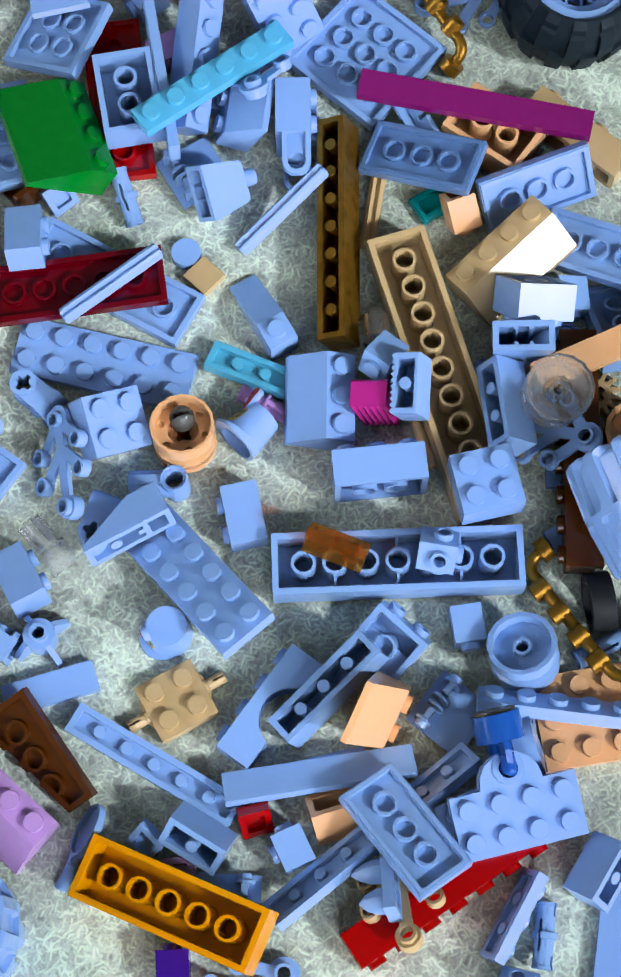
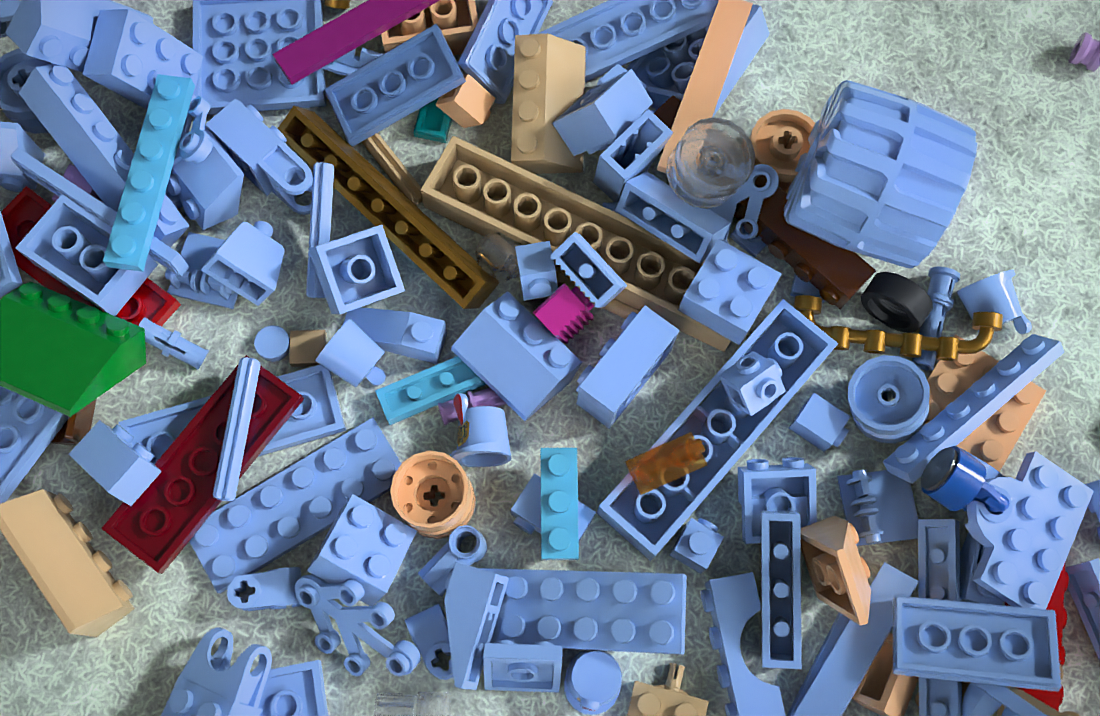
camera: 50 degrees left, 0 degrees up
light blue plate [38,189,80,218] -> none
dark grey hinge [169,405,195,432] -> none
none -> light blue brick [308,225,405,314]
none -> light blue hat [315,319,386,388]
none -> light blue plate [483,640,562,693]
none -> medium azure plate [540,448,579,560]
none -> light blue brick [669,518,724,574]

